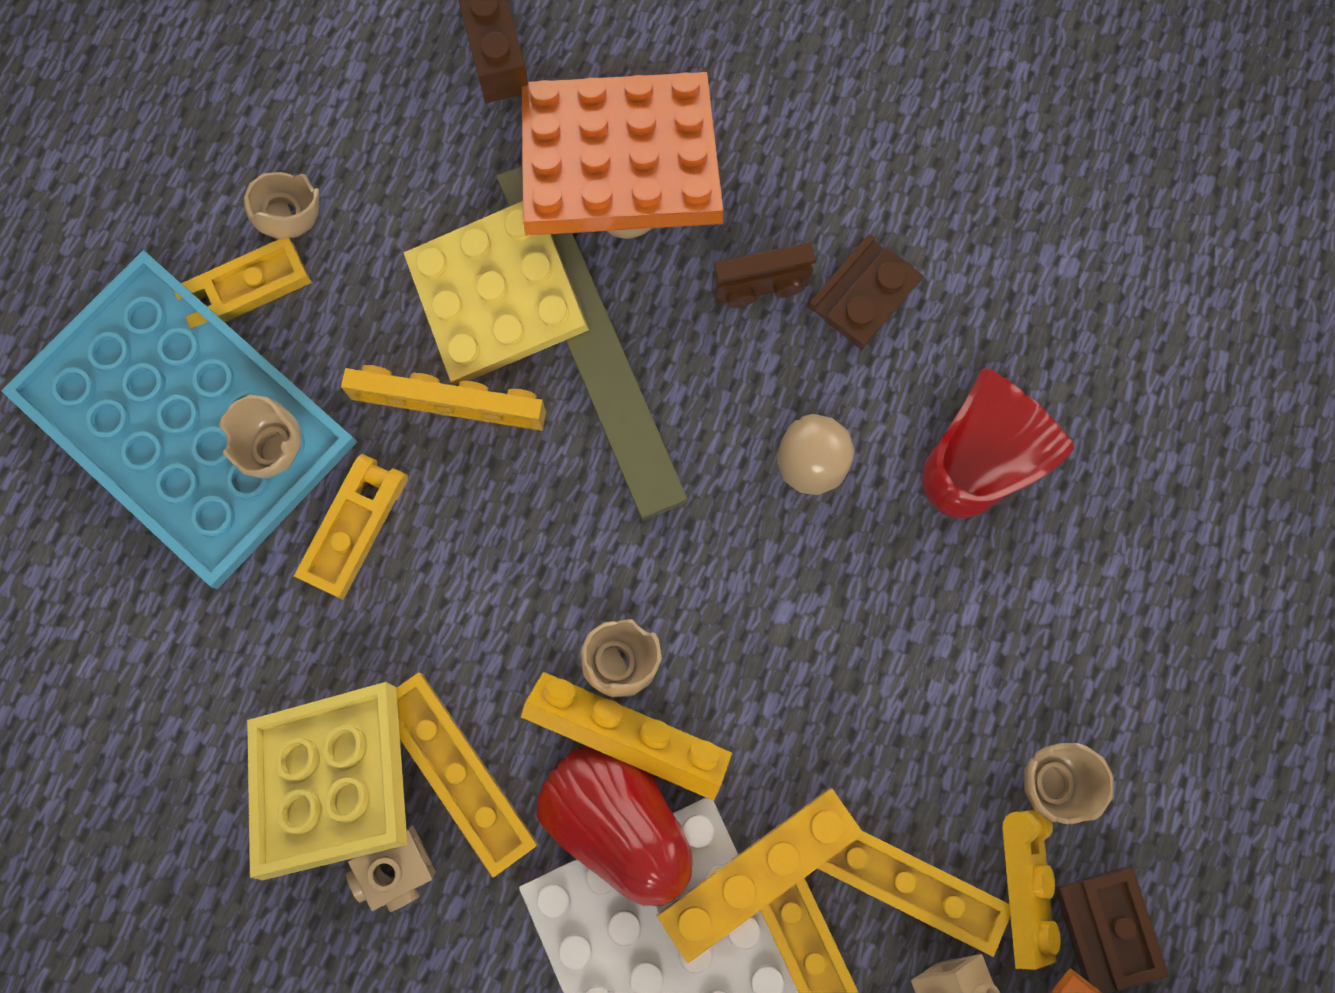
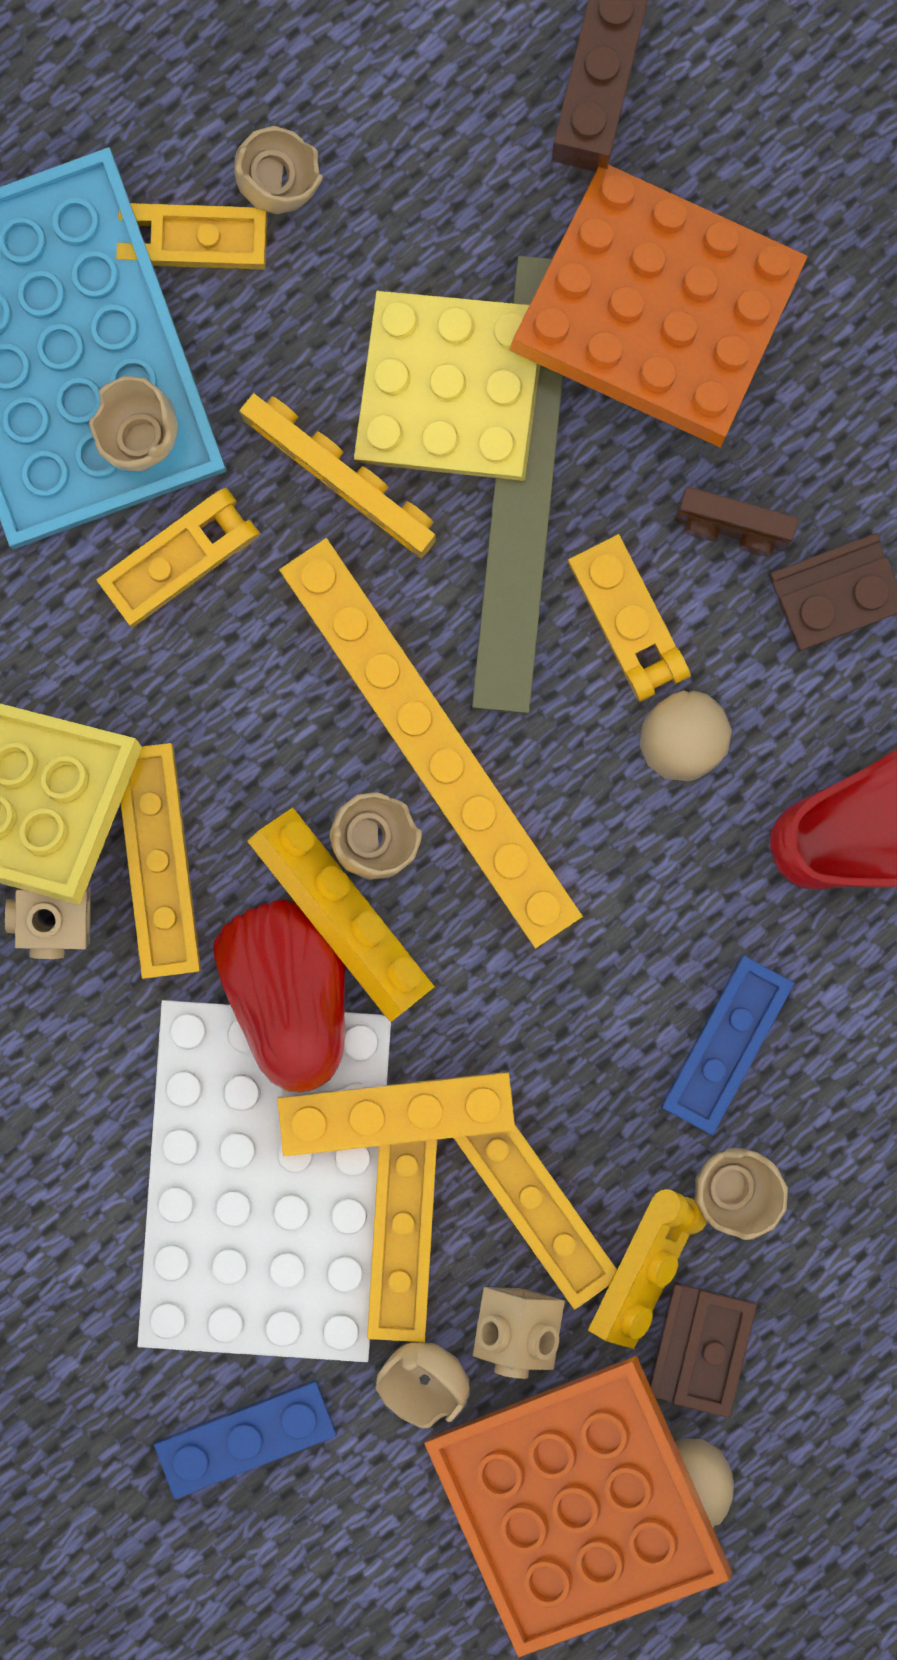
camera: 30 degrees right, 10 degrees up
none -> yellow plate [279,538,583,949]
none -> yellow plate [567,534,691,702]
none -> blue plate [660,955,794,1135]

